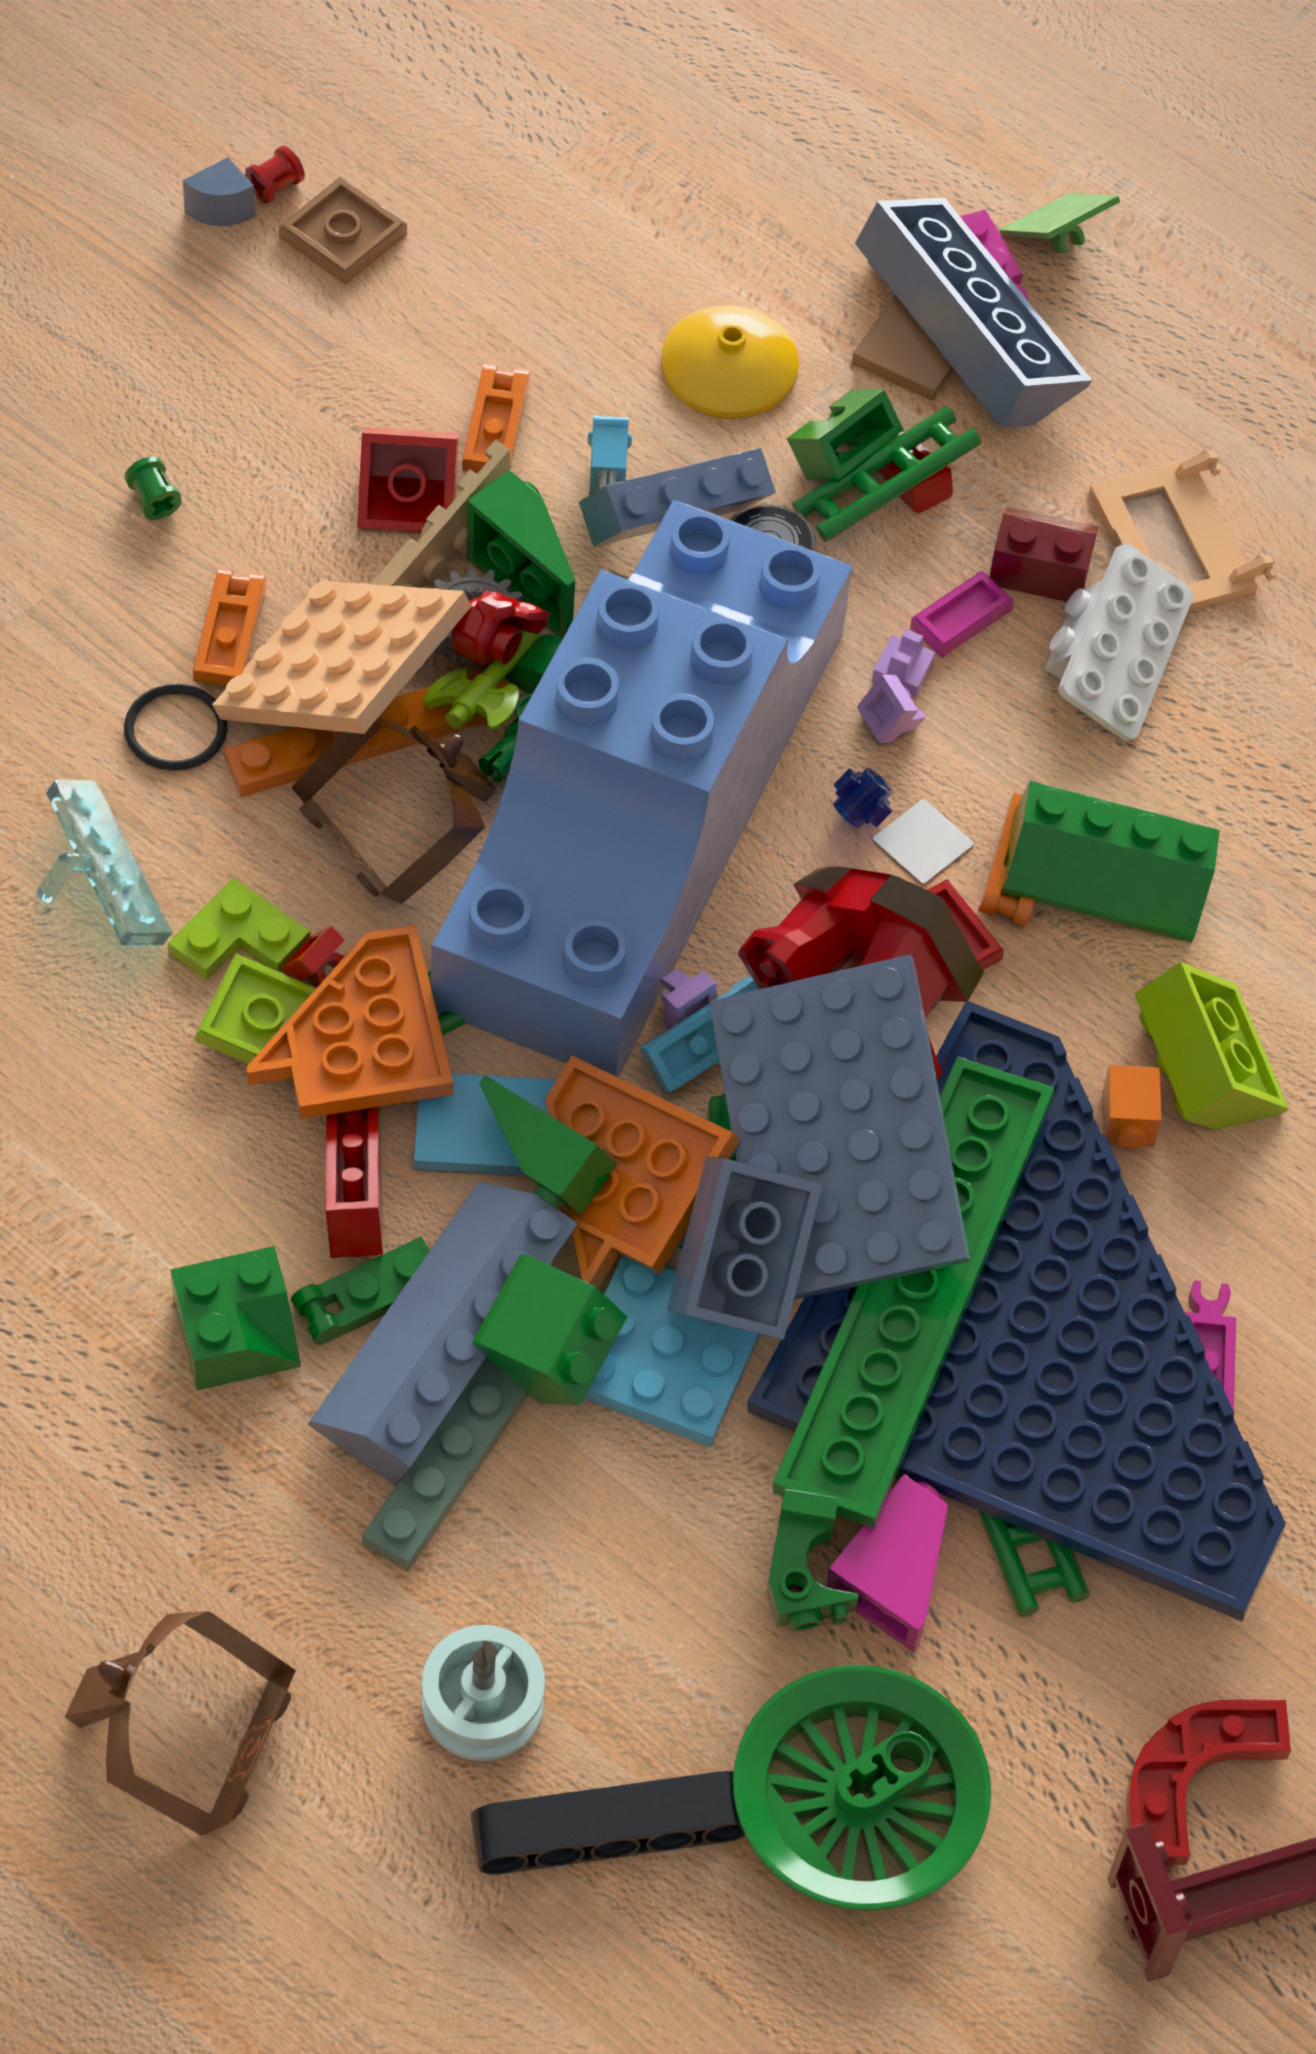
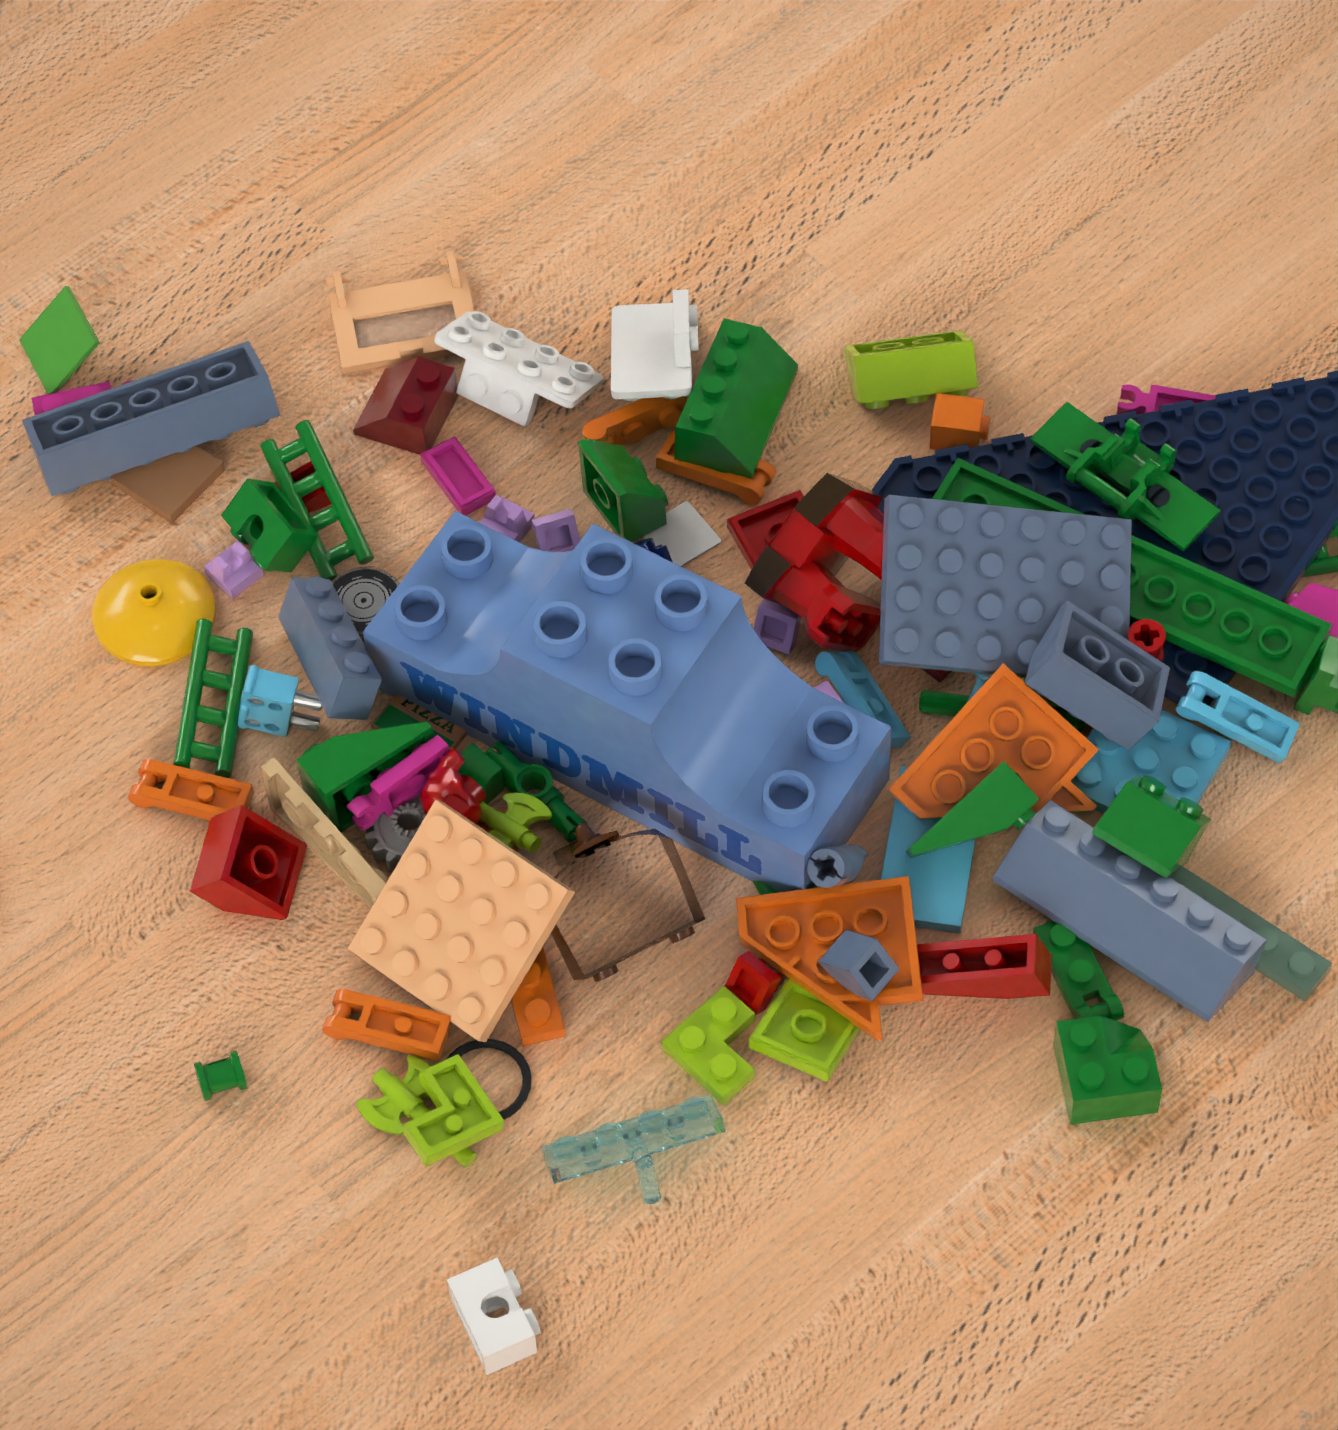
camera: 75 degrees left, 0 degrees up
none -> green bar [173,619,253,778]
none -> lavender tile [204,541,264,599]
none -> dark pink plate [347,735,450,831]
none -> lime piece [356,1055,477,1167]
none -> lime plate [403,1054,504,1167]
none -> green slope [578,438,668,542]
none -> orange plate [582,396,687,446]
none -> white bracket [611,289,699,401]
none -> sand blue piece [807,844,869,888]
none -> sand blue brick [818,930,899,1001]
none -> green piece [1030,402,1221,552]
none -> red bush [1128,619,1166,662]
none -> medium azure plate [1176,671,1300,764]

